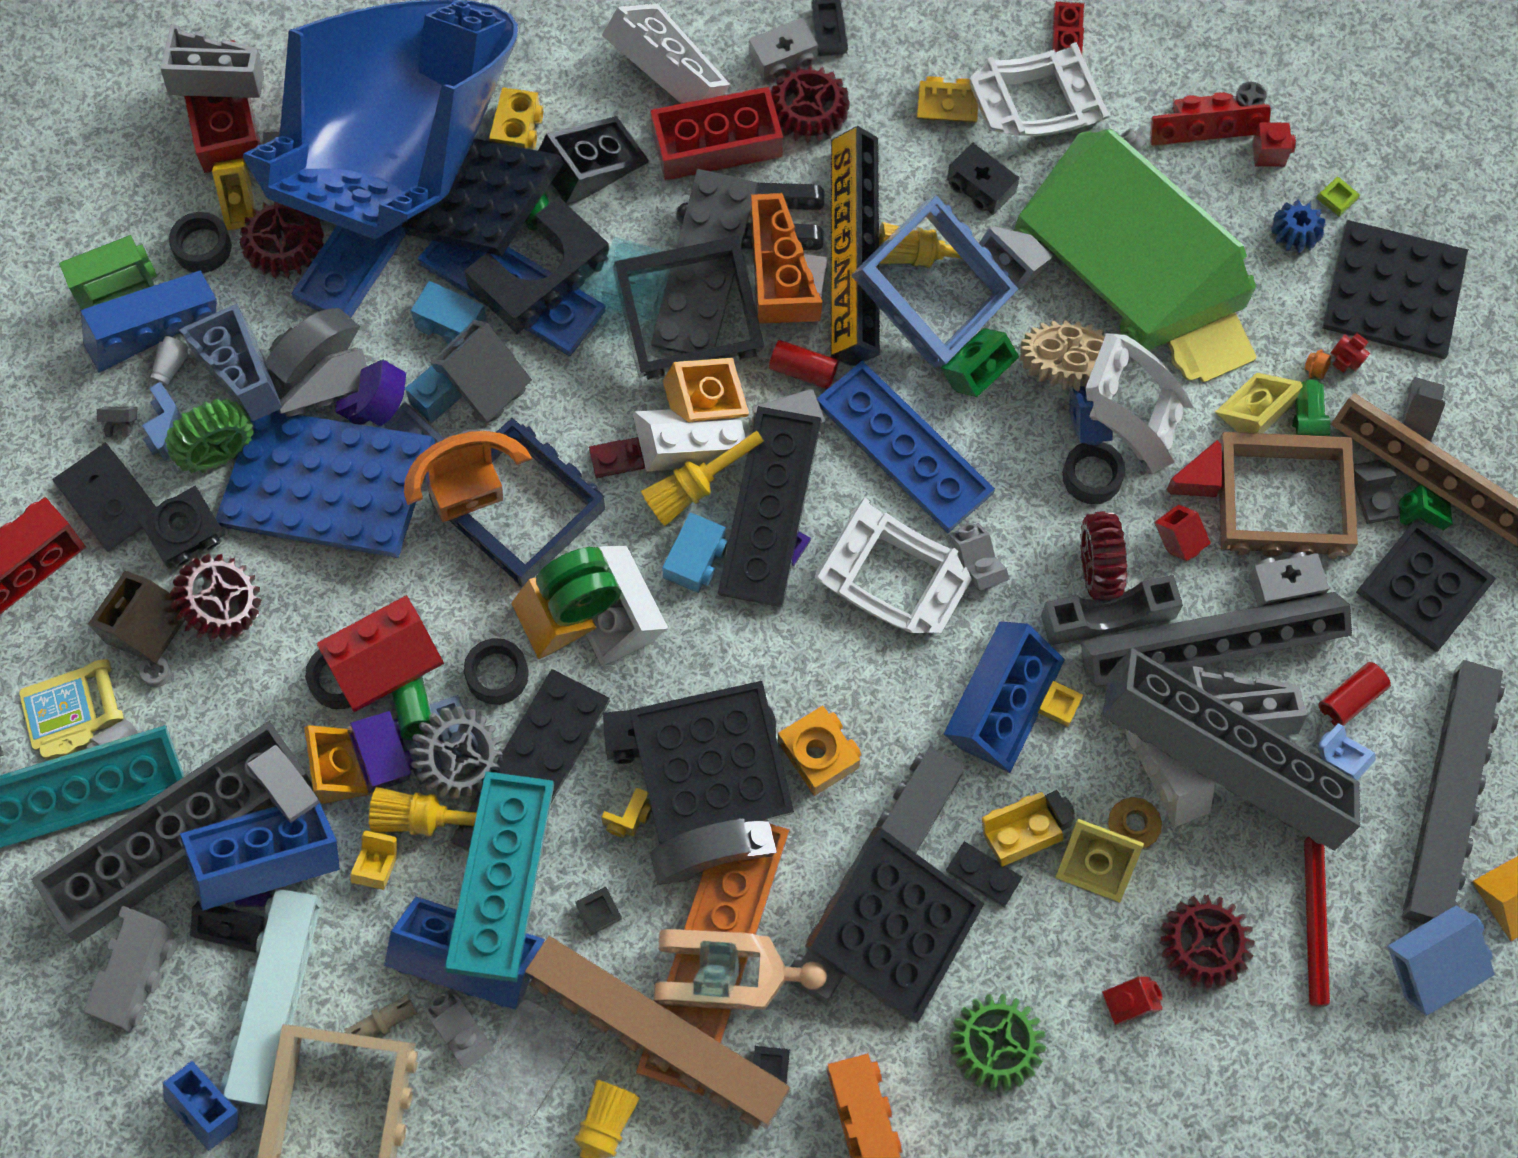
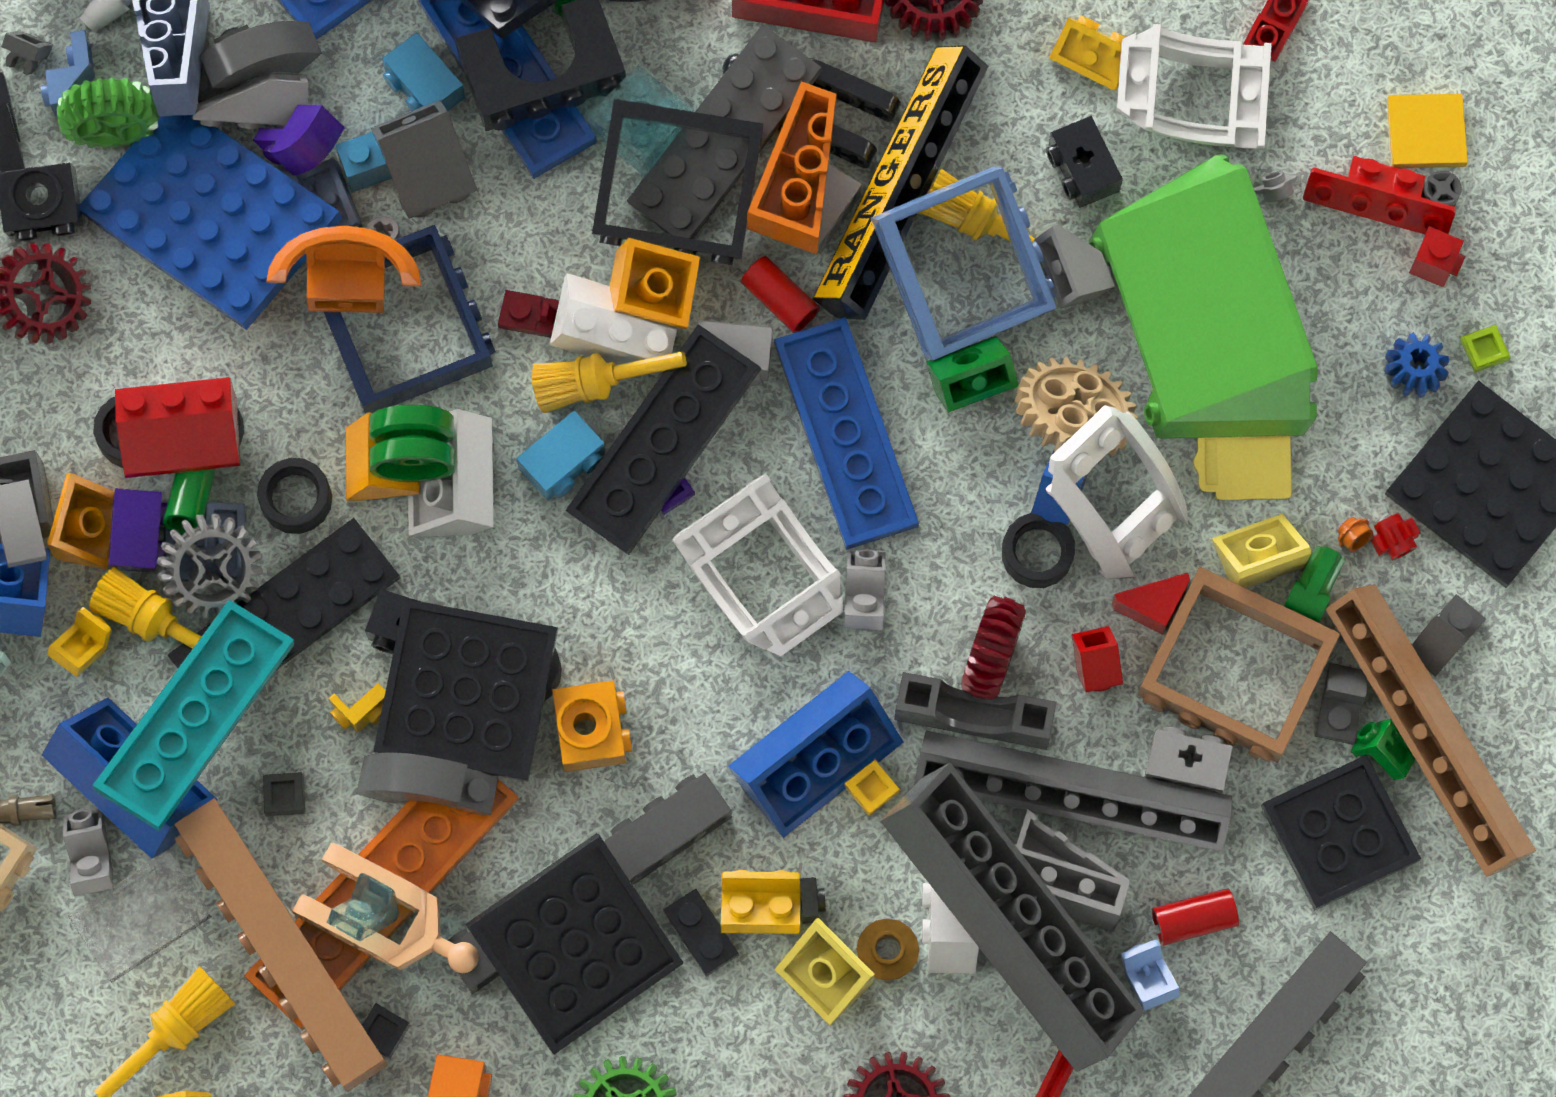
camera: 25 degrees right, 5 degrees up
none -> yellow tile [1387,94,1468,168]

